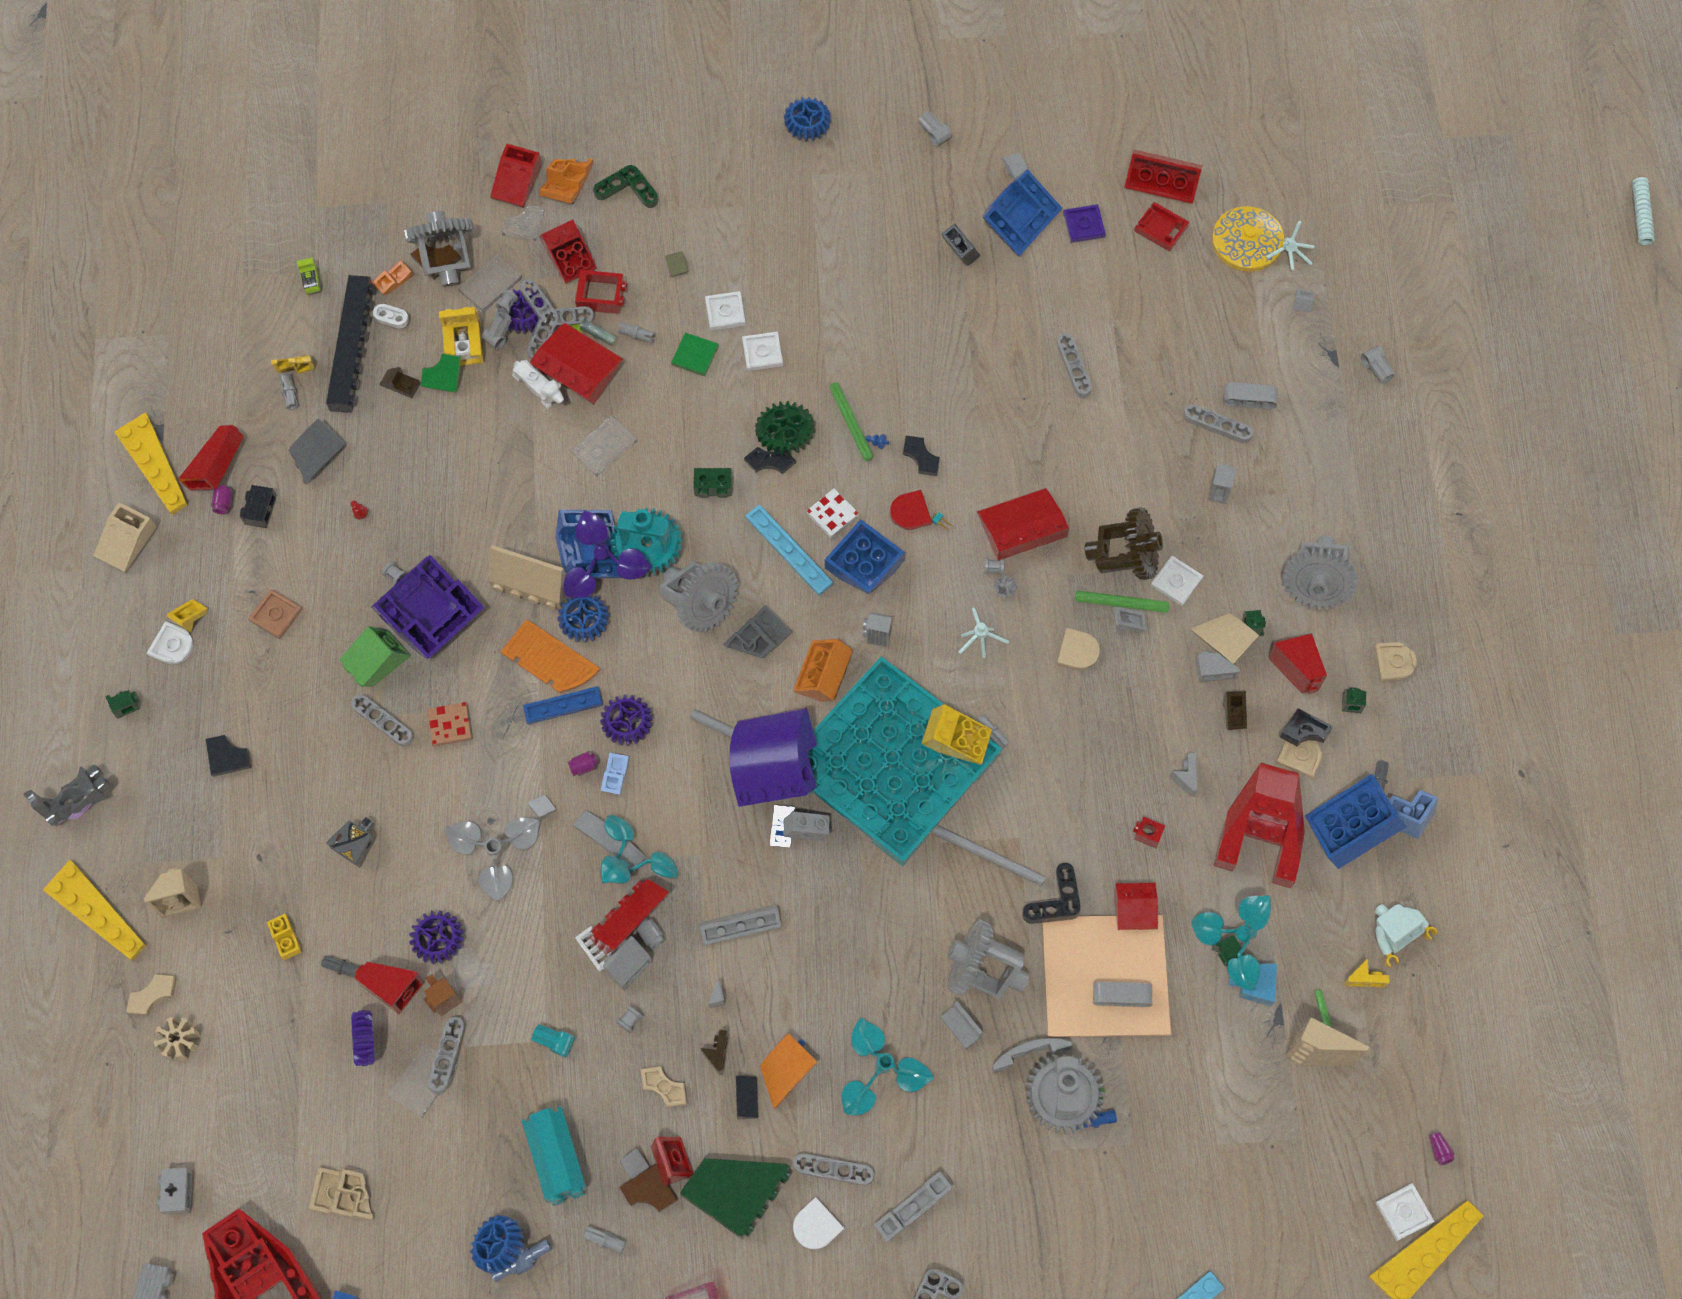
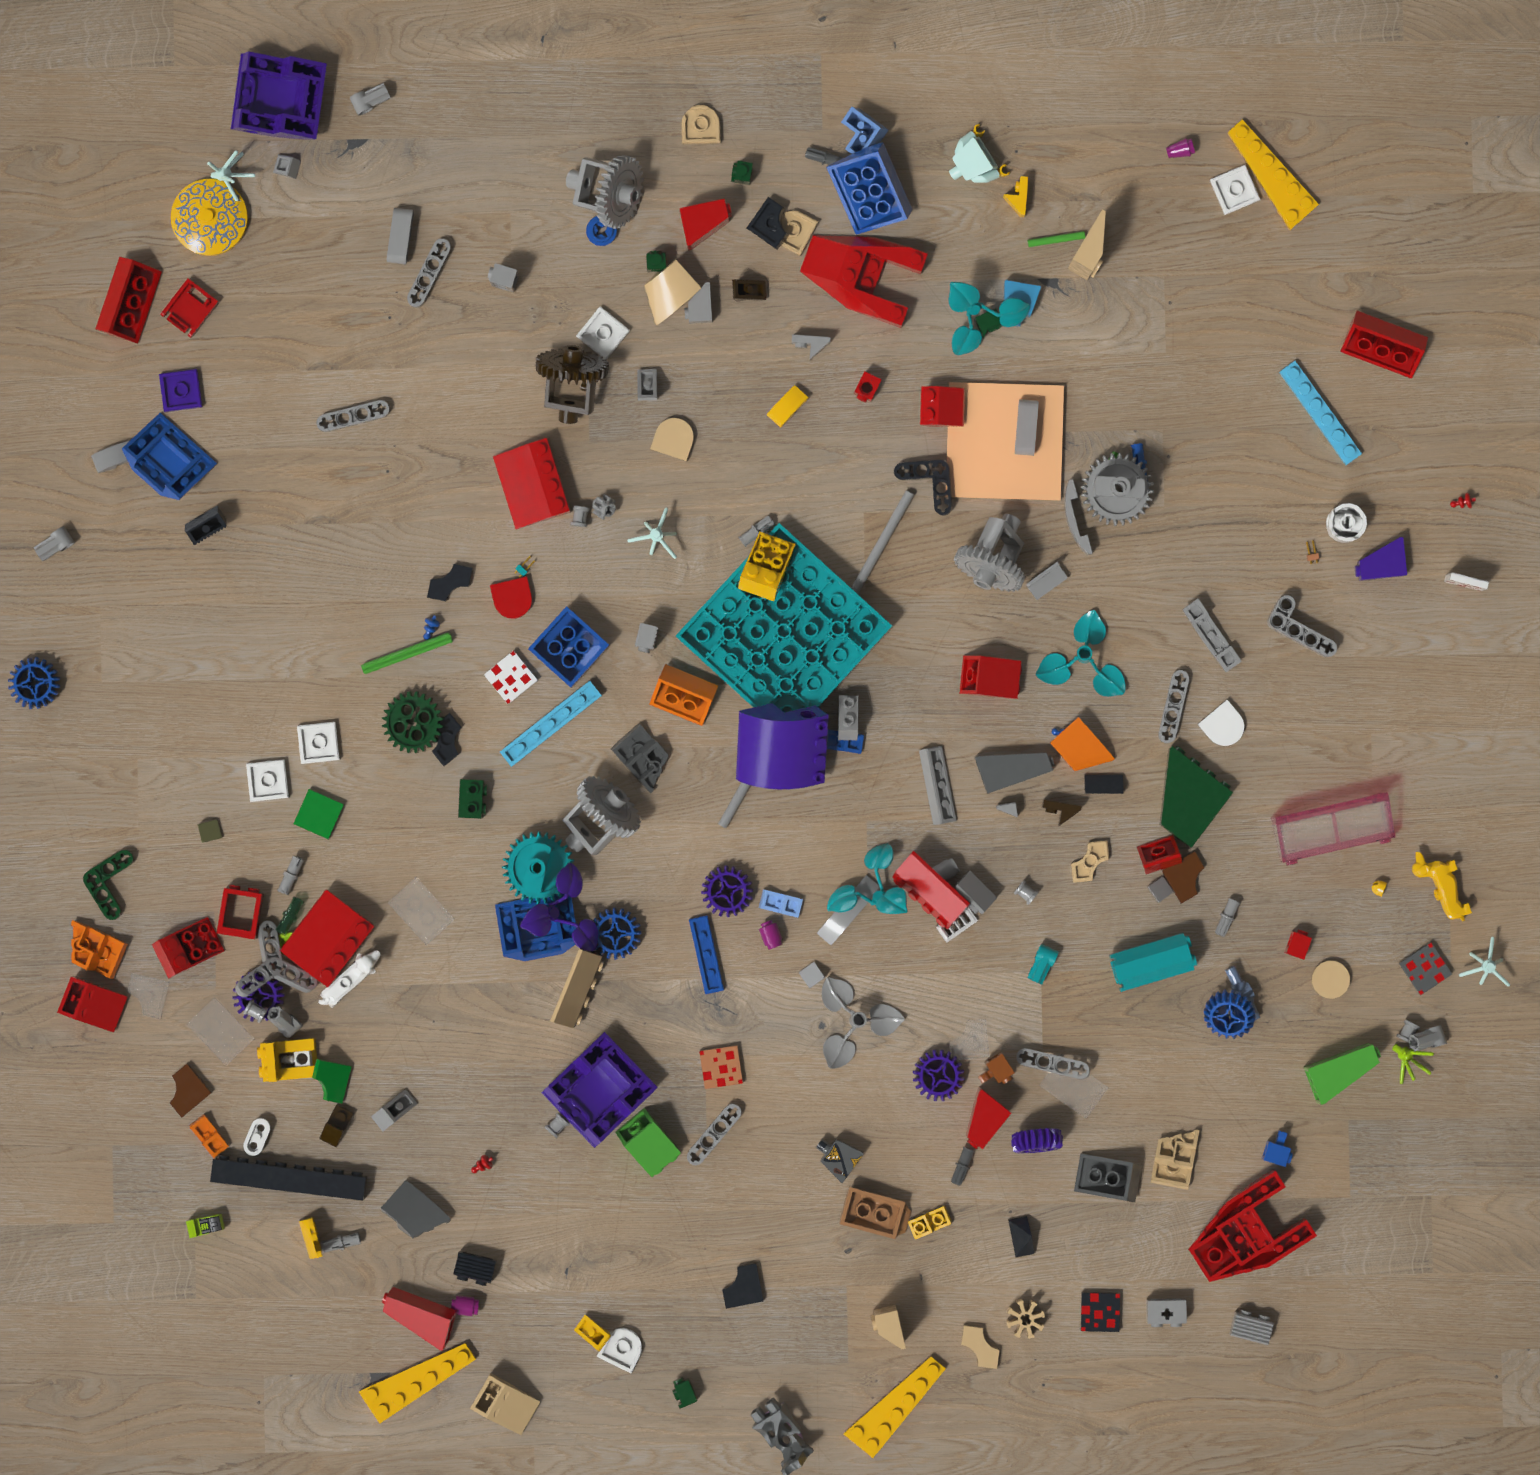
camera: 90 degrees left, 20 degrees up
nougat tile [248,589,303,639] -> none
light grey piece [404,211,473,286] -> none
orange piece [500,619,600,694] -> none
bright green axle [1075,590,1169,613] -> none
none -> dark purple slope [230,51,327,140]
none -> light grey slope [371,1089,417,1131]
none -> blue gear [586,216,617,246]
none -> yellow slope [767,385,809,428]
none -> medium nougat slope [839,1186,911,1239]
none -> red slope [959,656,1022,699]
none -> dark grey slope [975,753,1055,794]
none -> black slope [1008,1216,1034,1258]
none -> dark grey slope [1074,1153,1142,1202]
none -> black tile [1080,1292,1120,1332]

